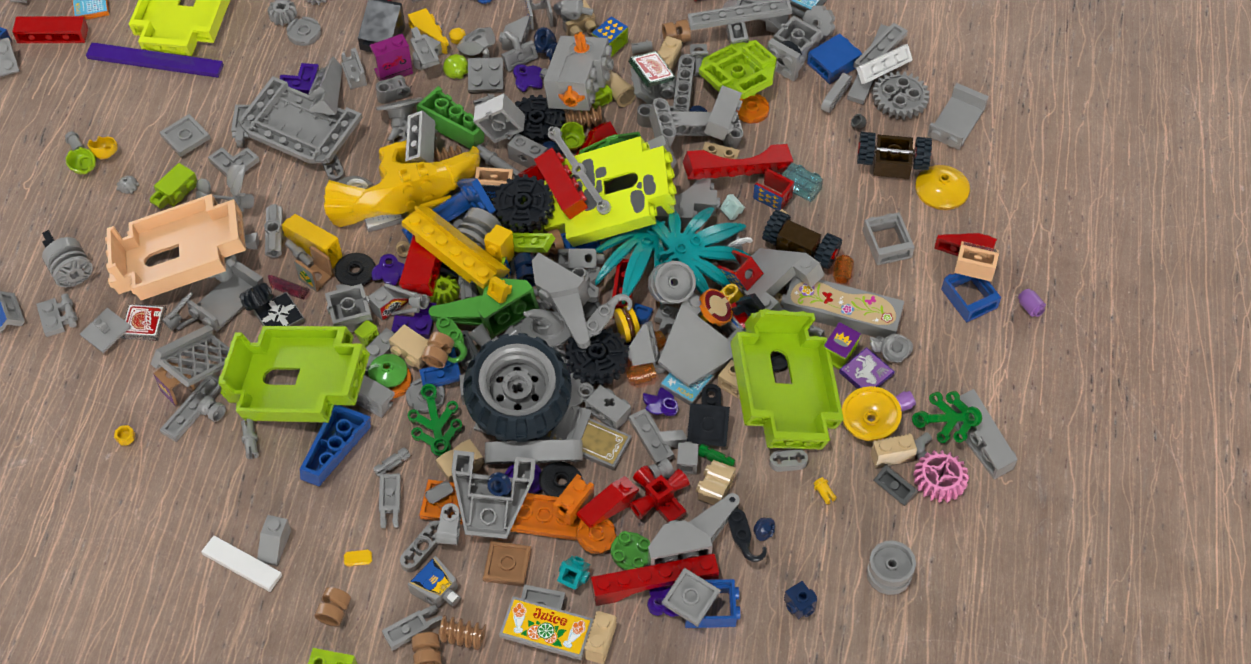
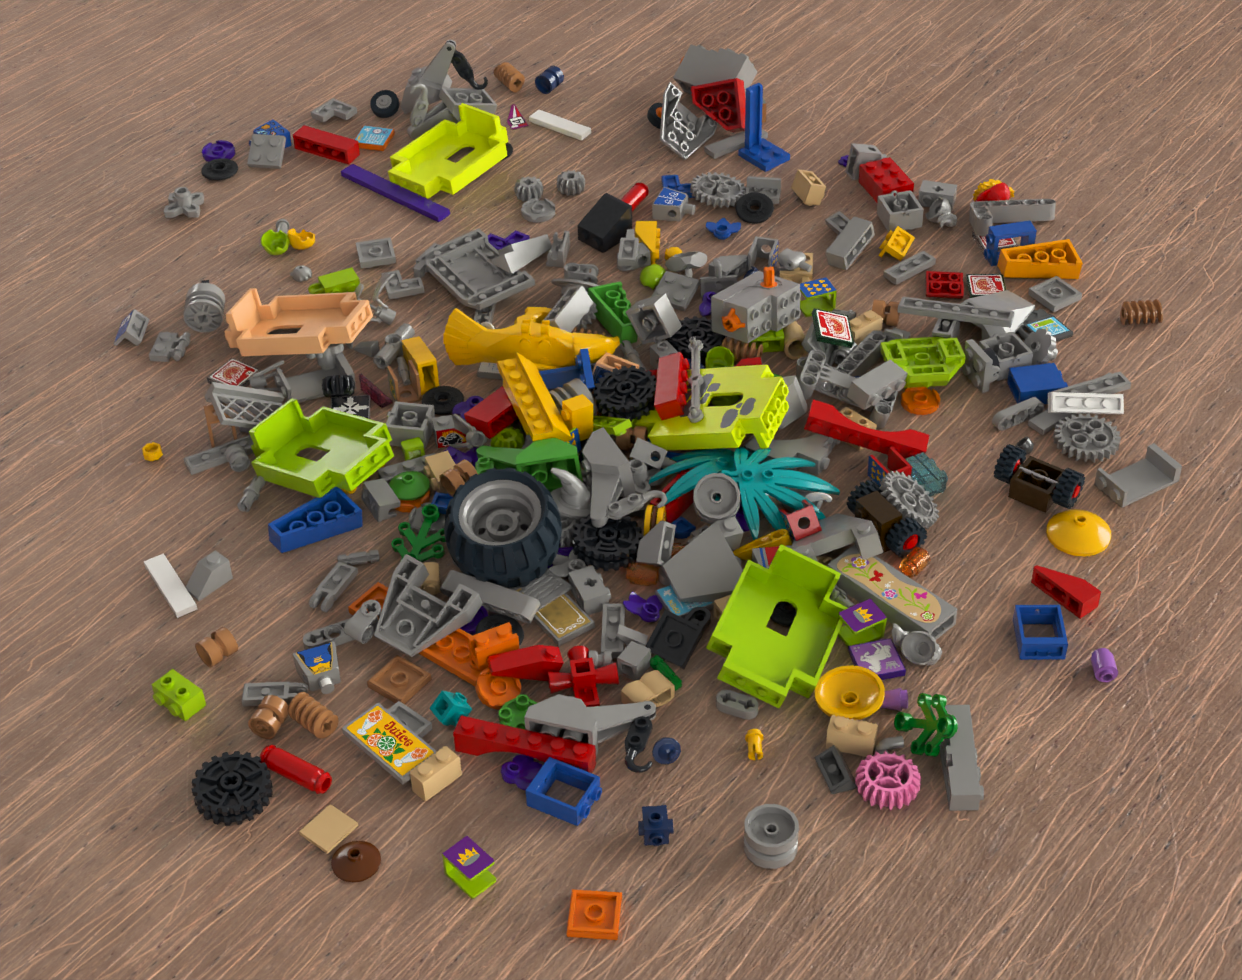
camera: 30 degrees right, 15 degrees down
light grey piece [80,308,131,353] -> none
yellow piece [344,549,372,567] -> none
magenta panel [370,34,413,81] -> none
light grey piece [425,481,453,504] -> none
yellow tile [487,276,512,304] -> none
dark blue hat [488,472,512,497] -> none
light grey tile [662,568,720,627] -> none
tile [699,289,733,326] -> none
light aqua tile [720,194,745,220] -> none
black plate [731,293,766,316] -> none
light grey window [862,212,914,265] -> none
light nougat slope [954,241,999,282] -> none
none -> light grey gear [879,471,939,529]

